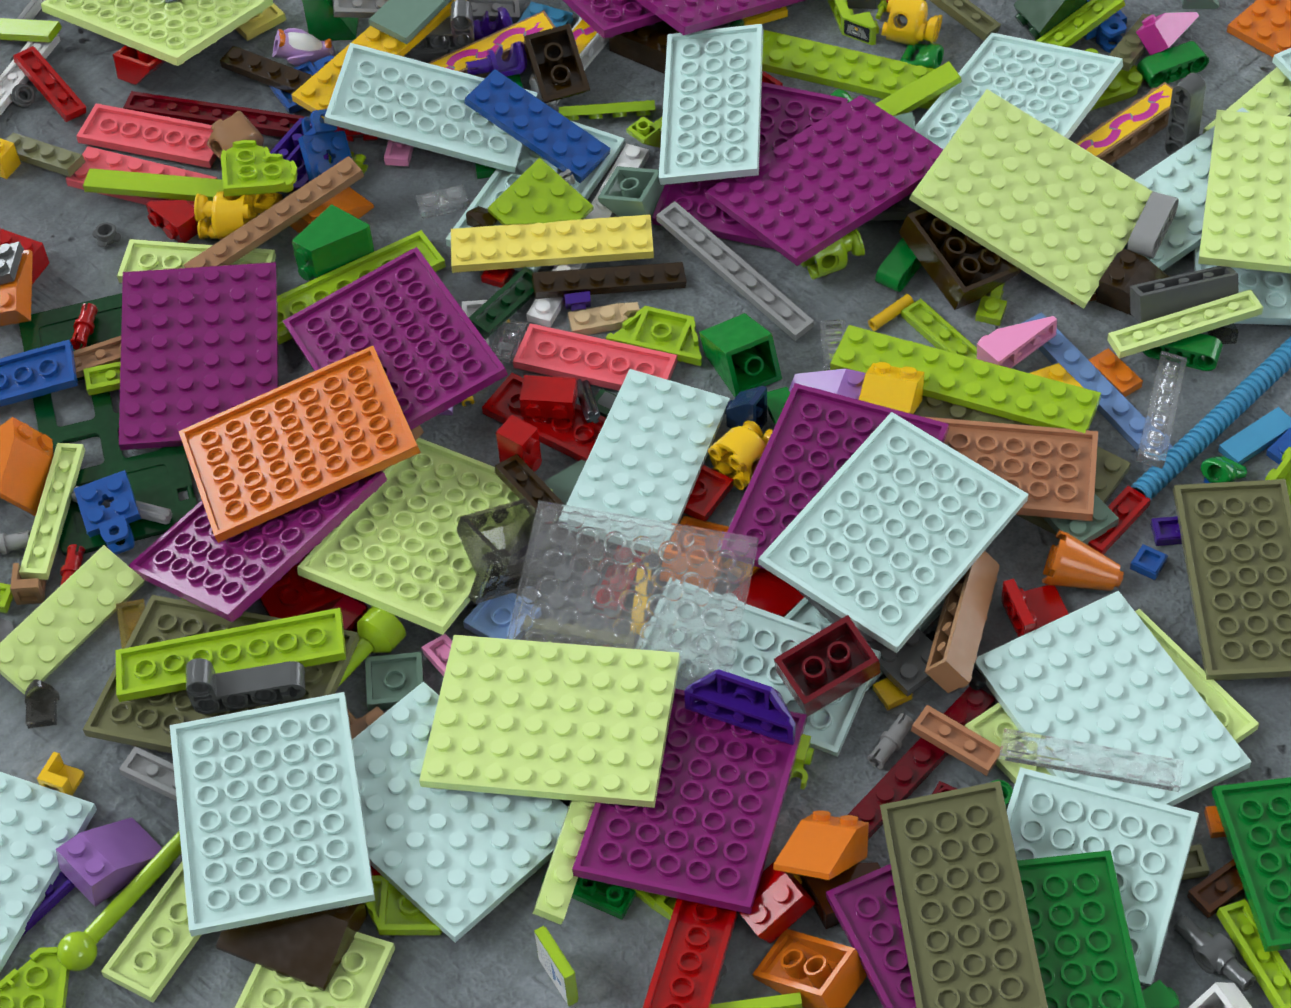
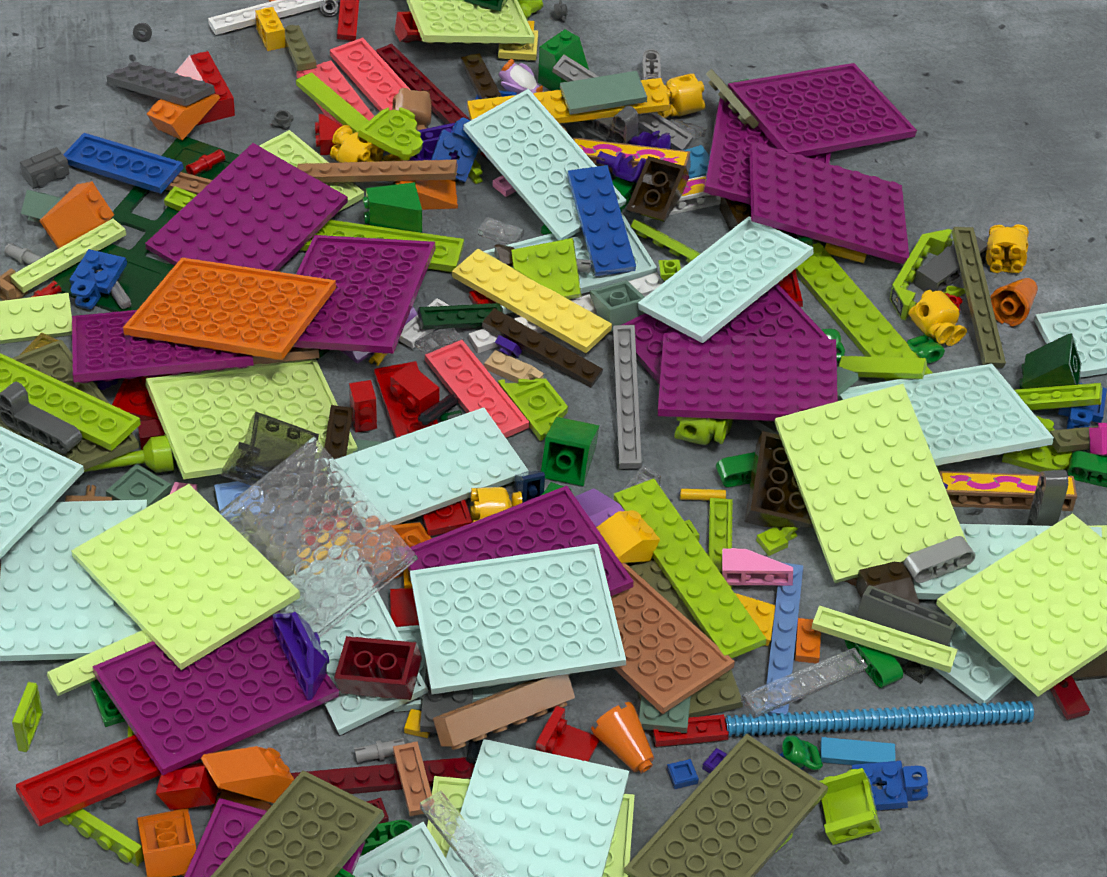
camera: 35 degrees right, 5 degrees down
lime plate [788,734,815,790] -> none

